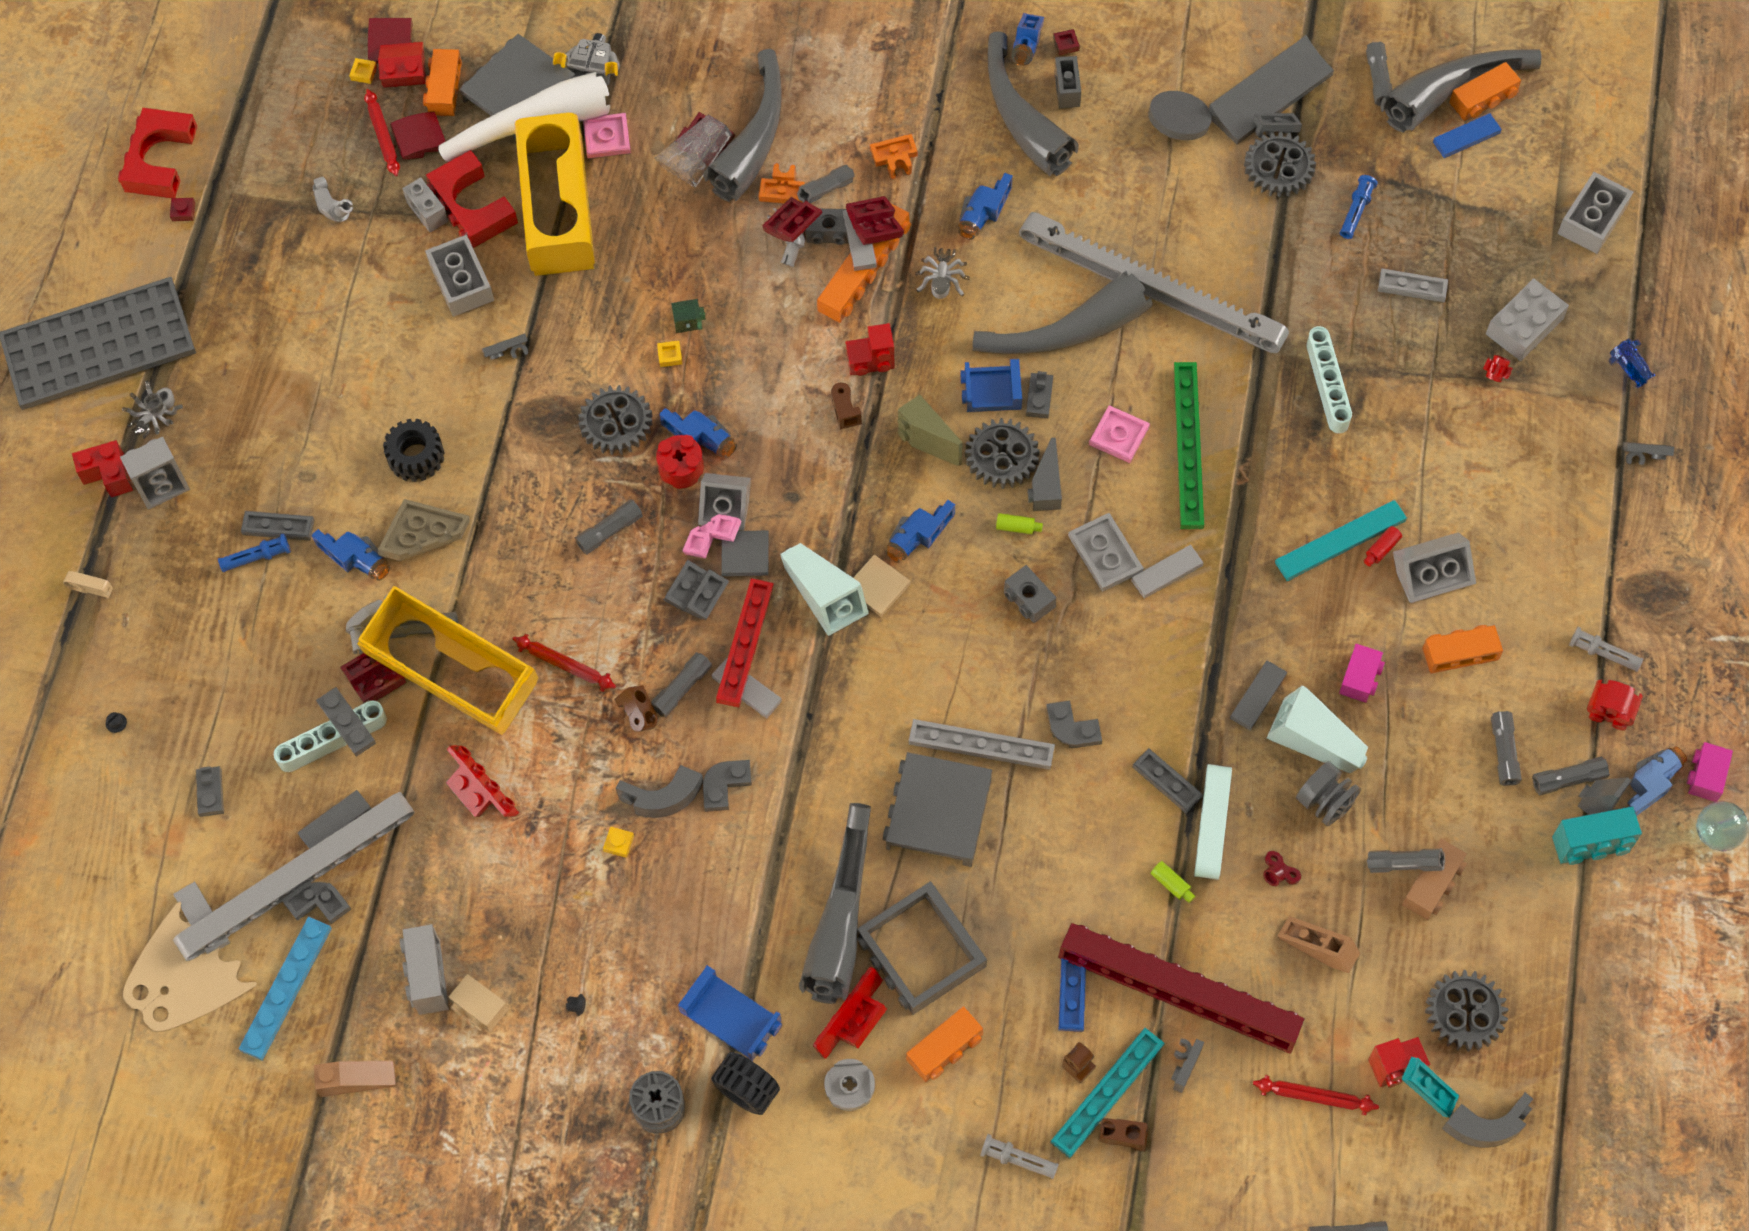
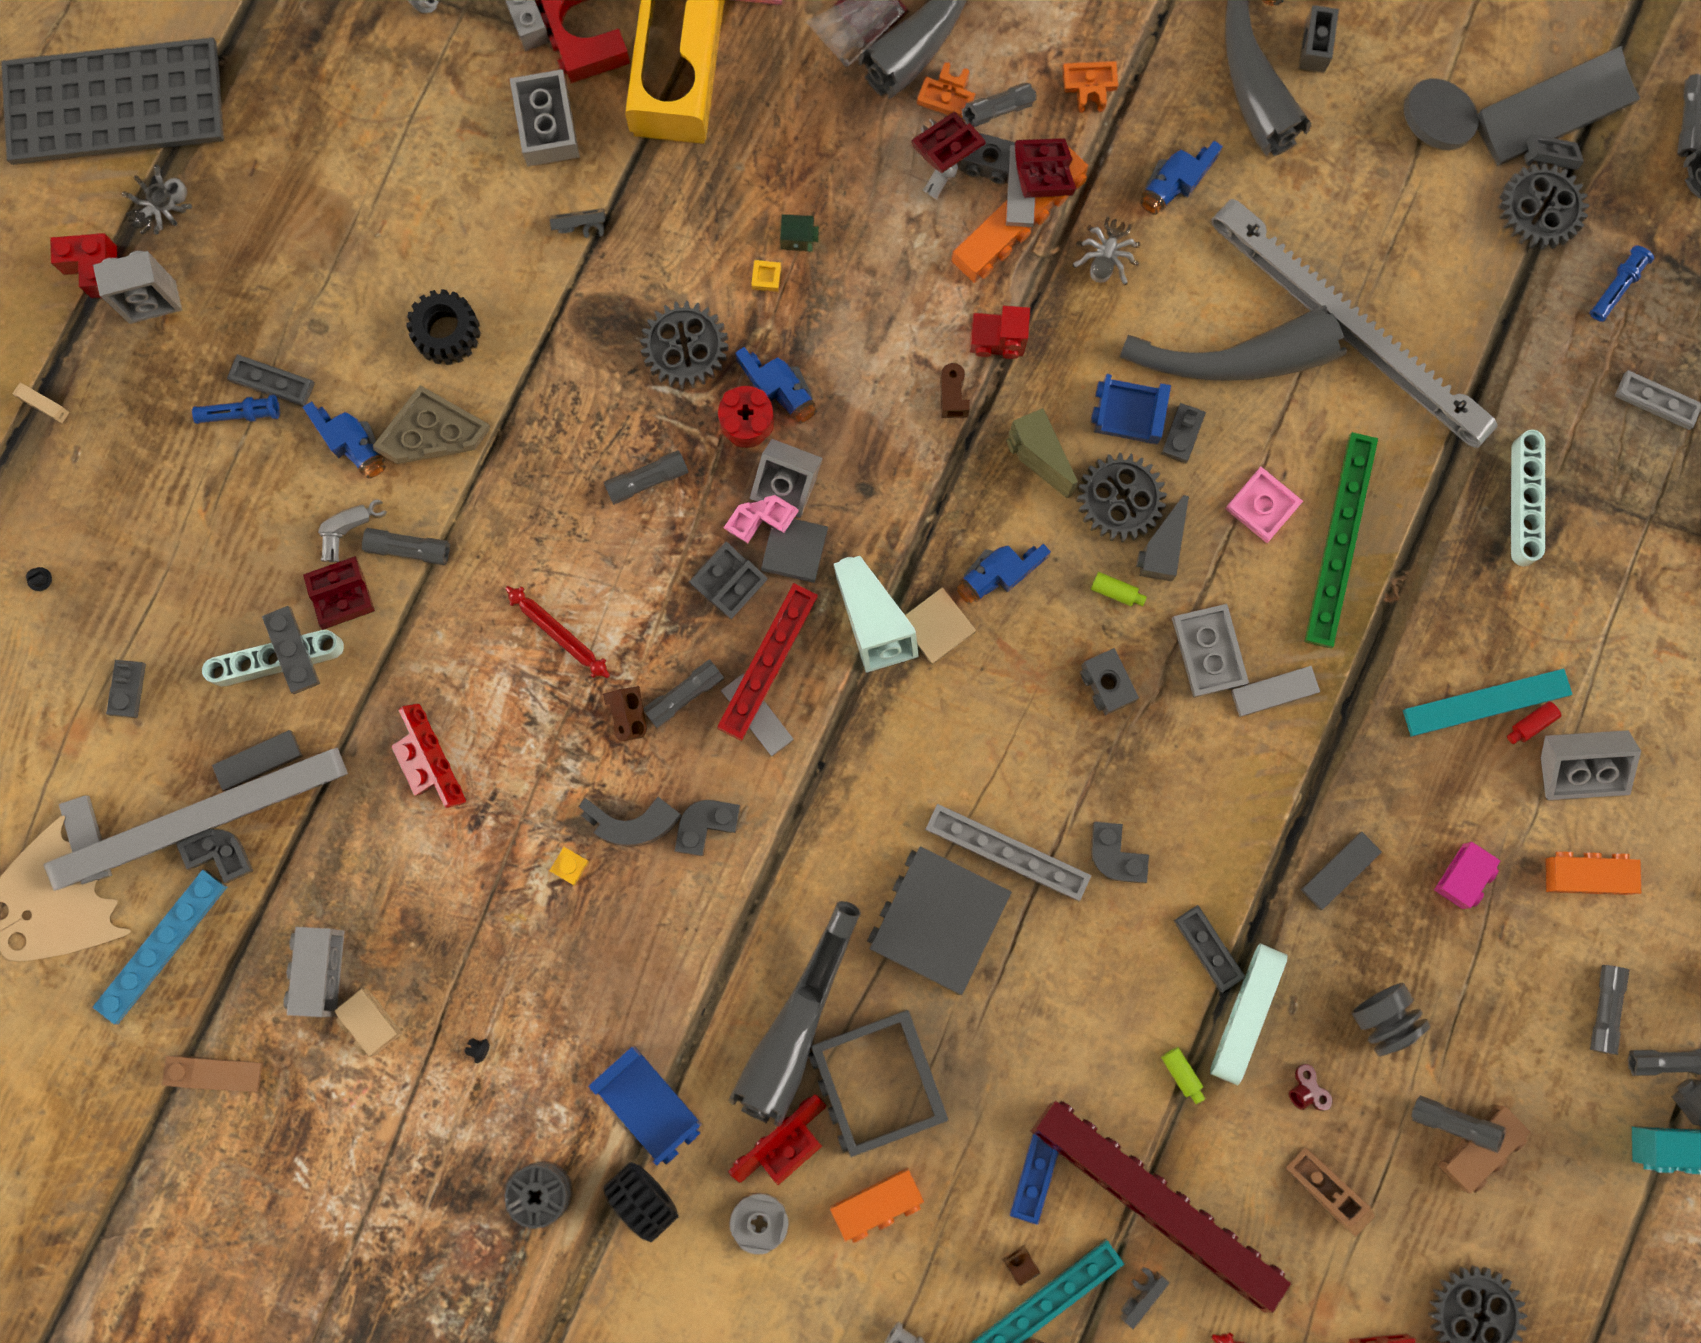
camera: 10 degrees right, 15 degrees up
yellow piece [357,586,538,735] -> none
light aqua slope [1267,685,1368,773] -> none

